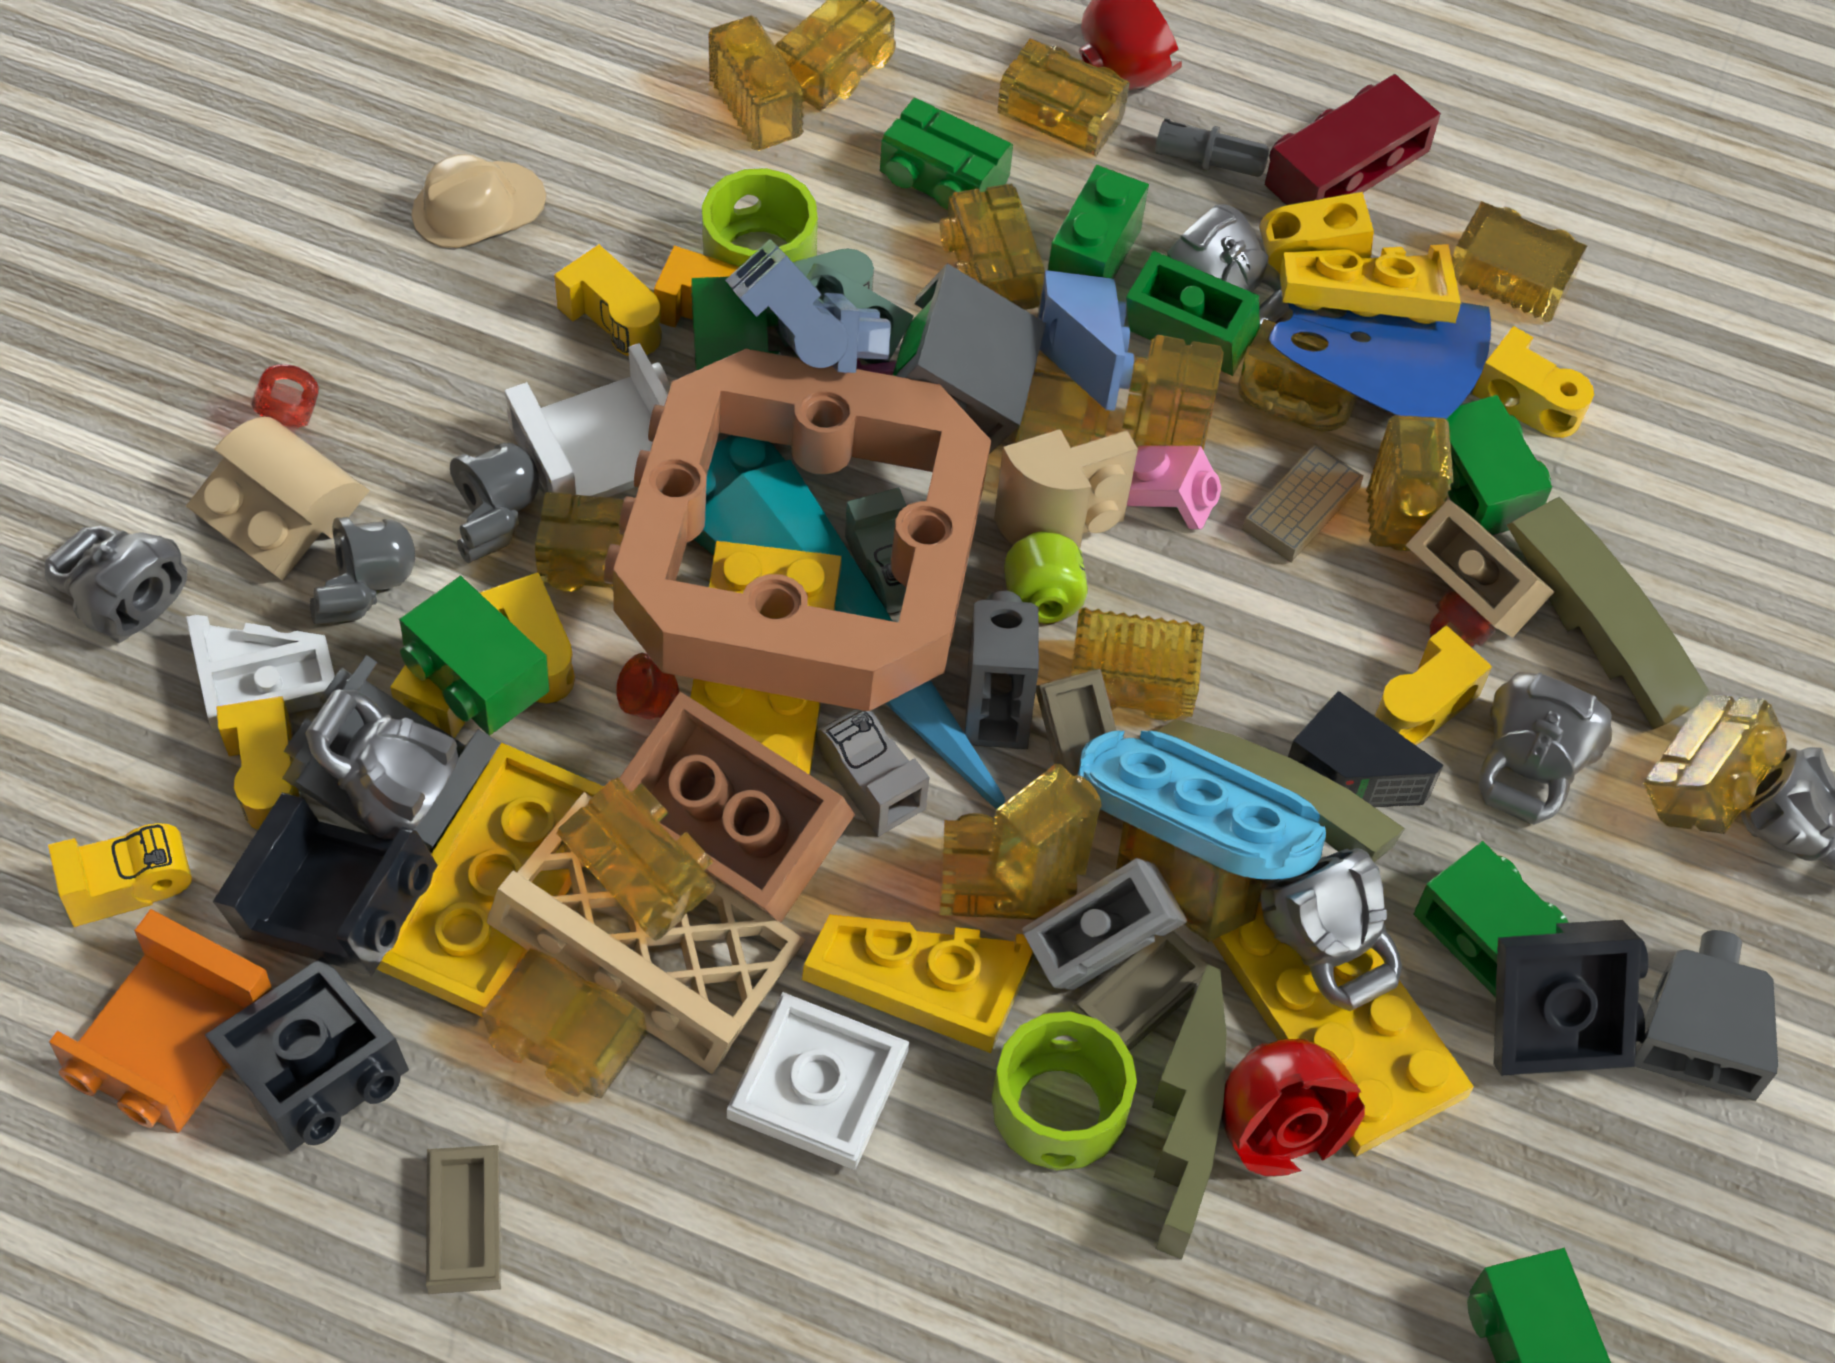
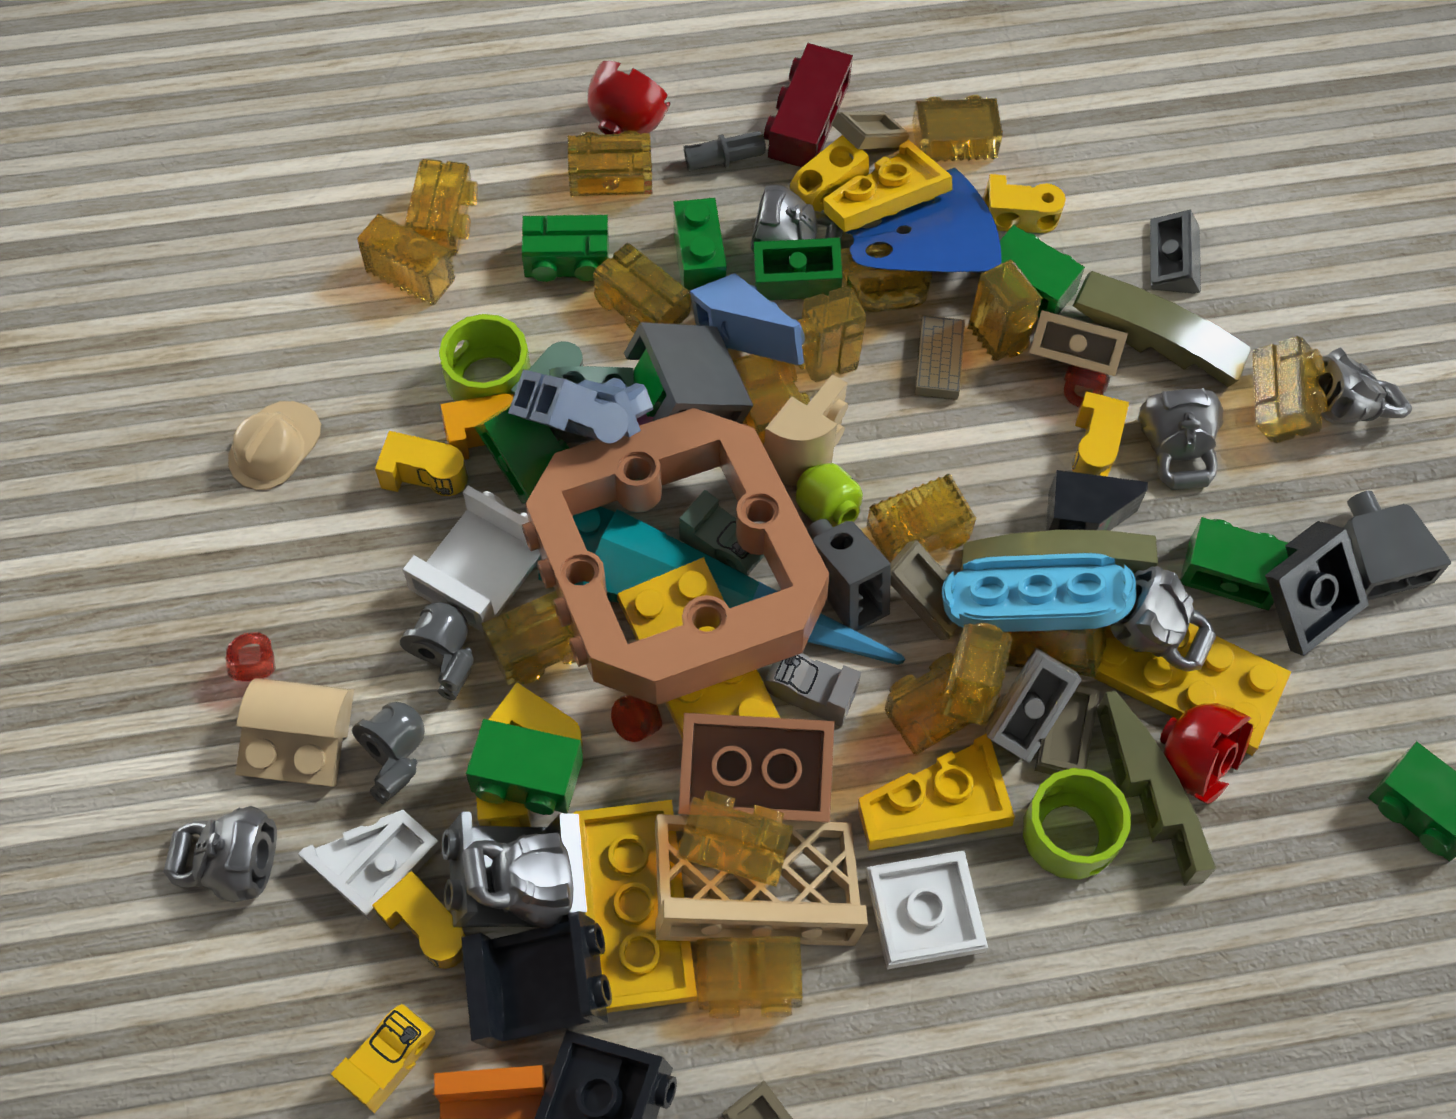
camera: 30 degrees left, 5 degrees up
bright pink bracket [1127,446,1221,529] -> none
none -> dark tan tile [831,111,910,149]
none -> dark grey slope [1150,209,1201,293]

